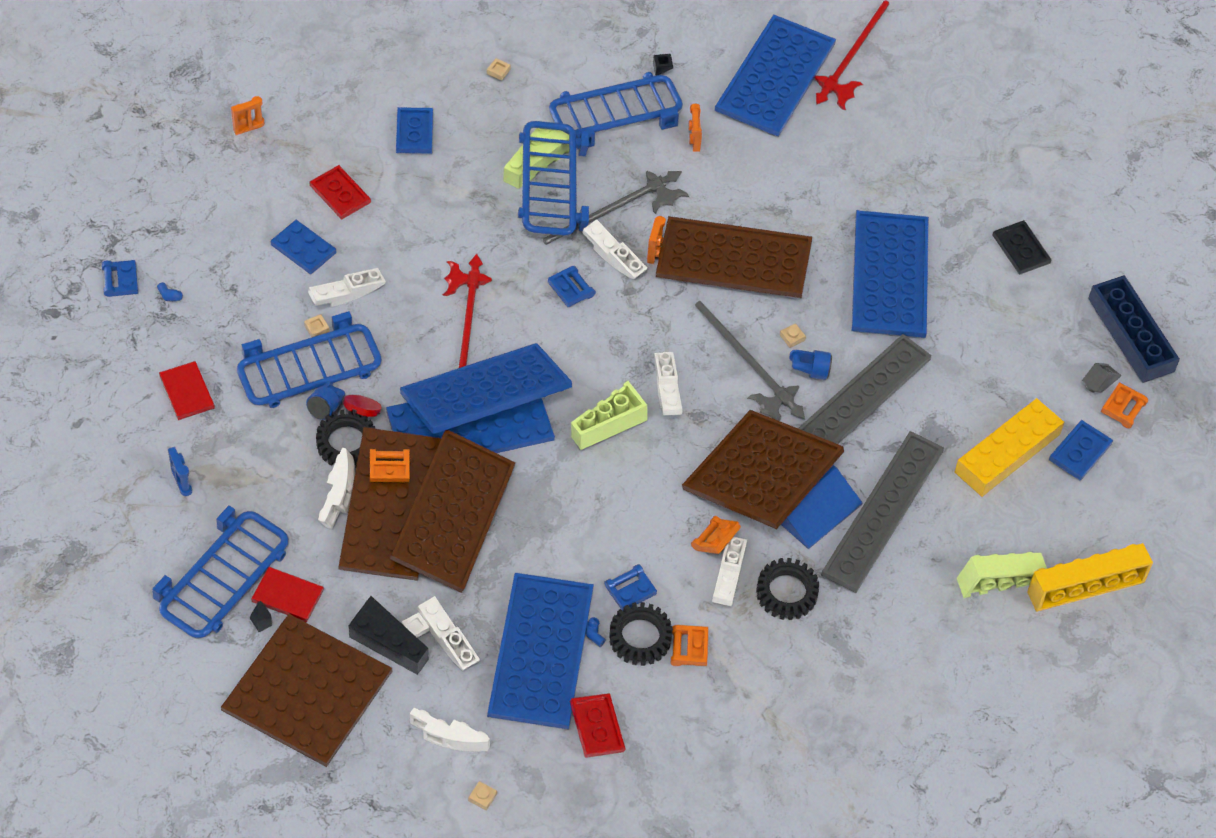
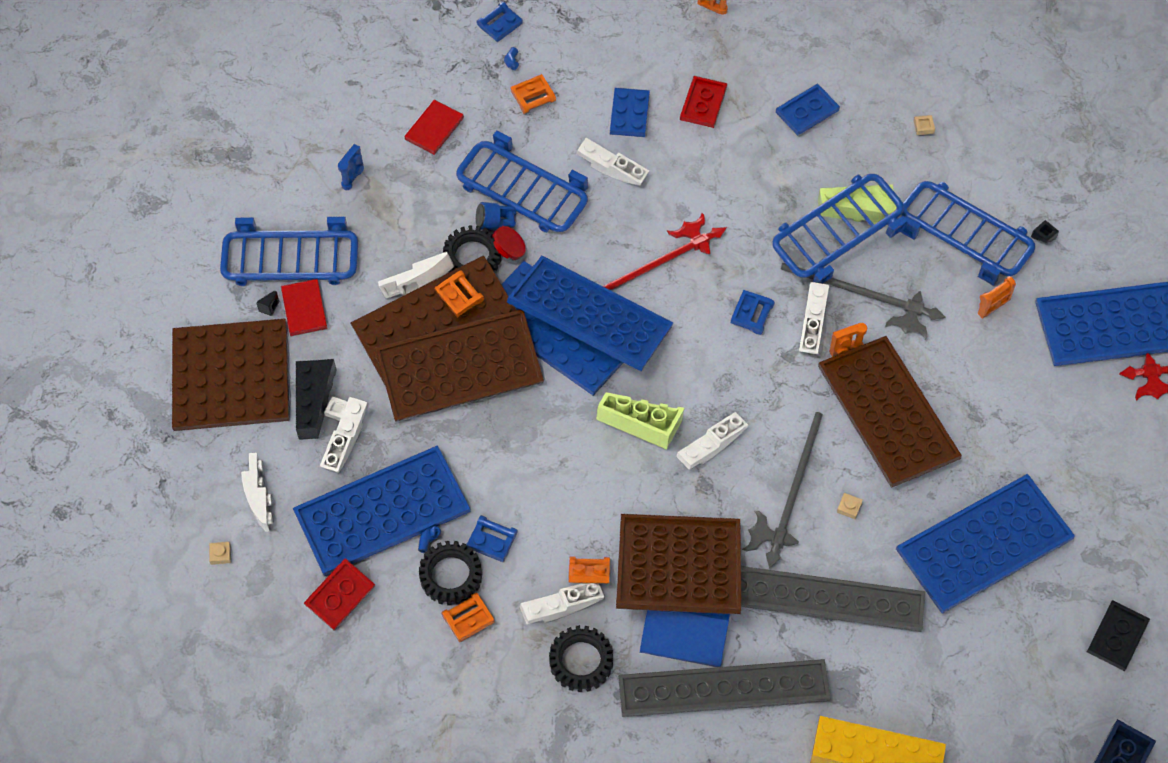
camera: 60 degrees right, 5 degrees up
tan plate [304,314,330,337] -> none
blue piece [789,350,832,380] -> none
none -> orange plate [510,74,556,114]

